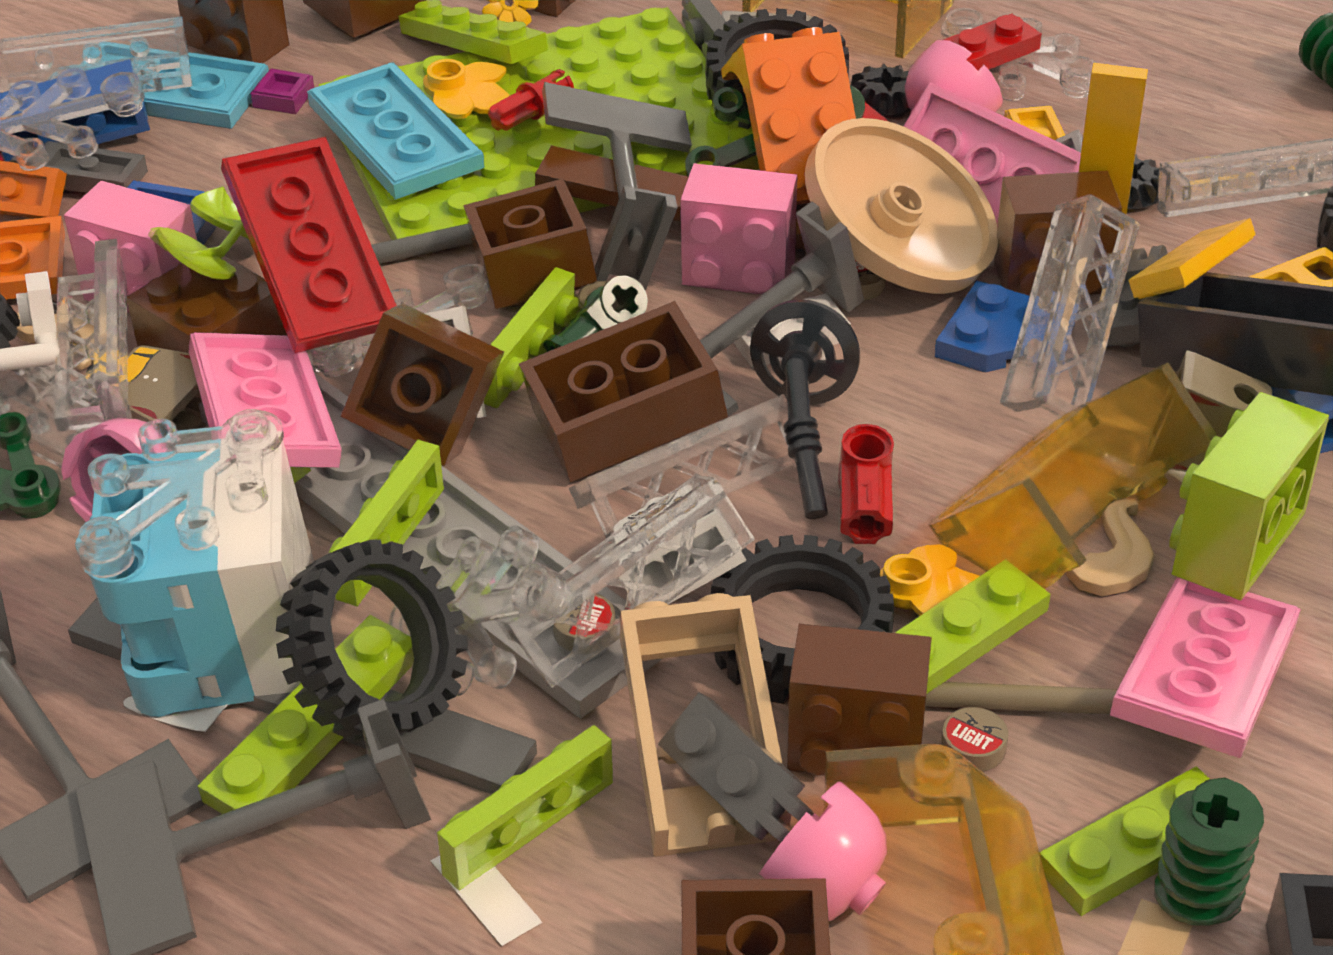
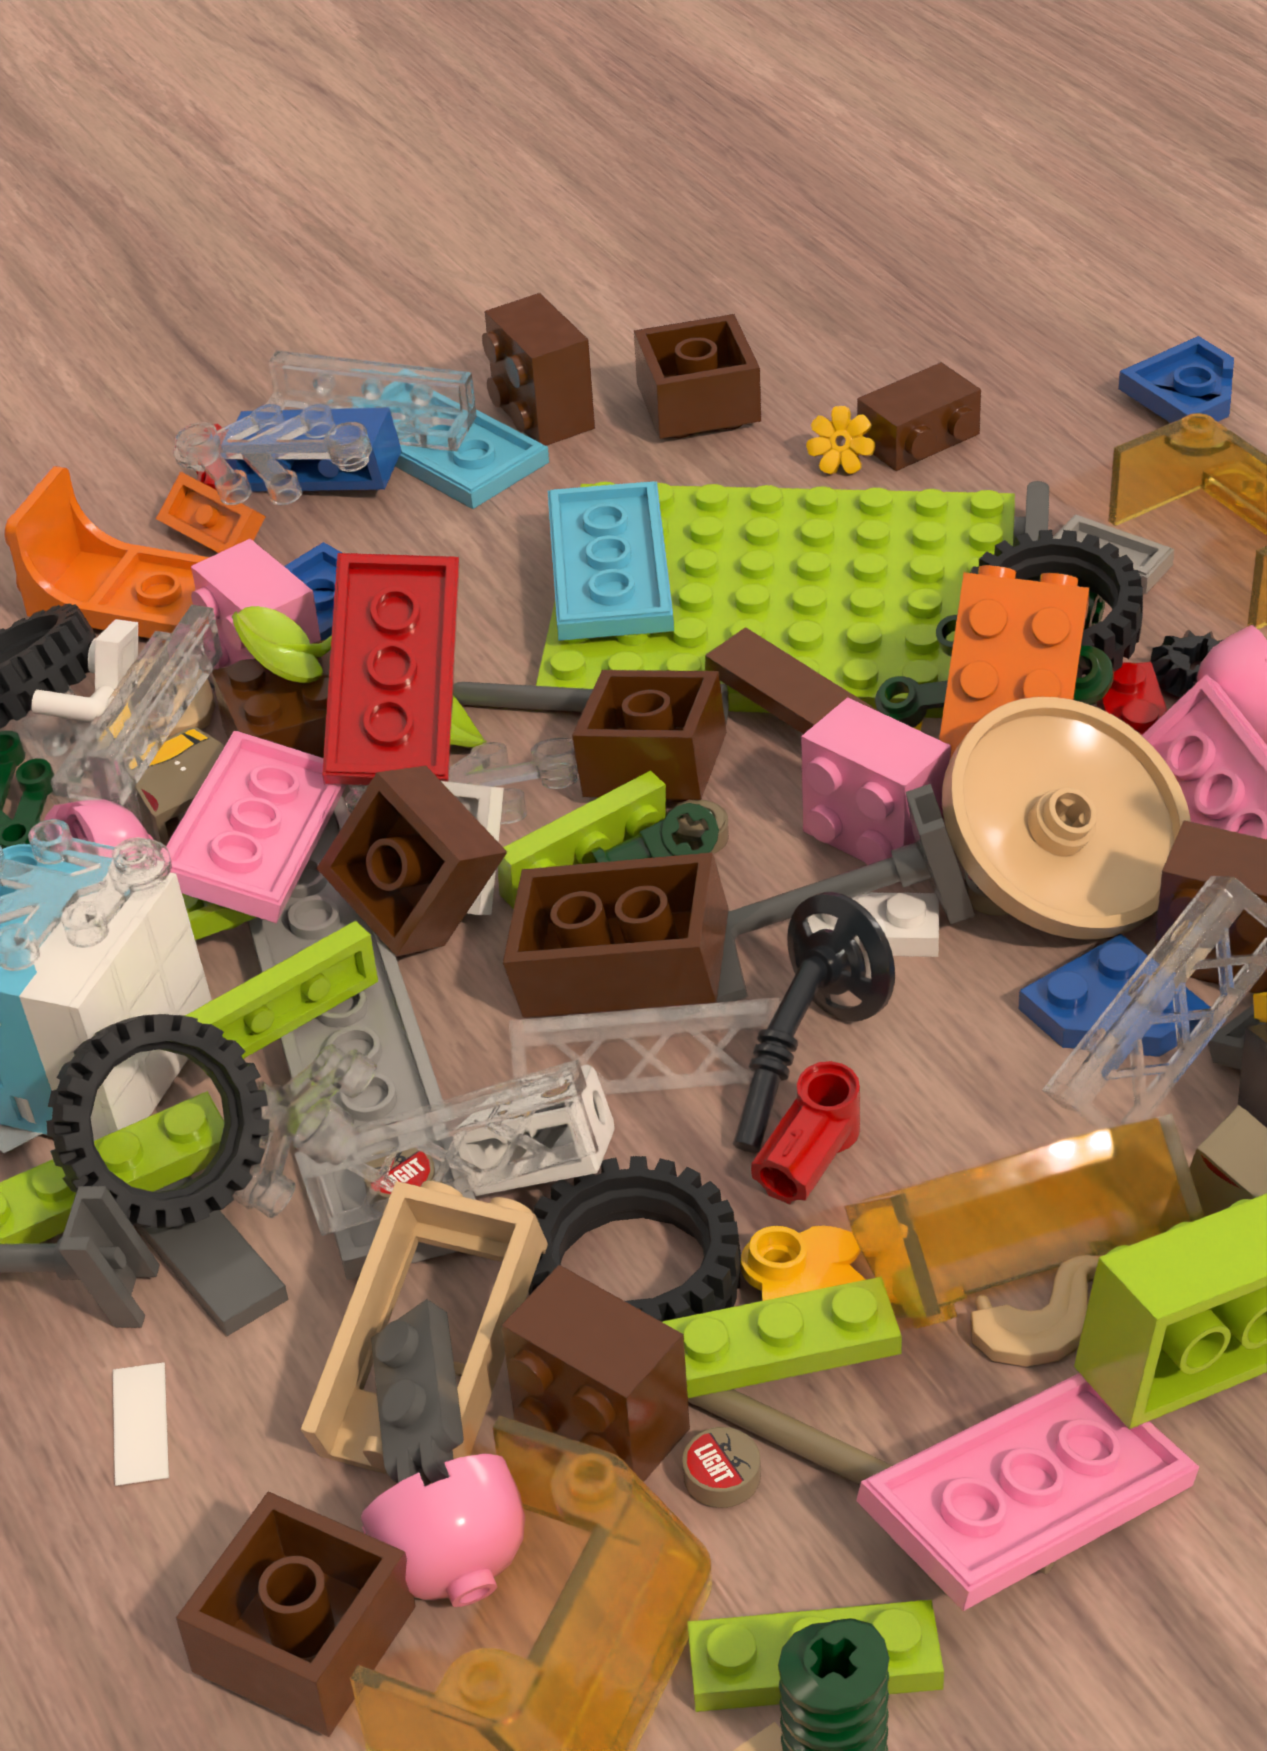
camera: 30 degrees right, 0 degrees up
dark grey hinge [9,141,148,193] -> none
magenta tile [251,68,314,114] -> none
lime plate [398,0,548,64] -> none
yellow plate [423,59,510,119] -> none
lime plate [437,725,613,891] -> none
red axle [488,69,574,131] -> none
dark grey piece [542,82,692,290] -> none

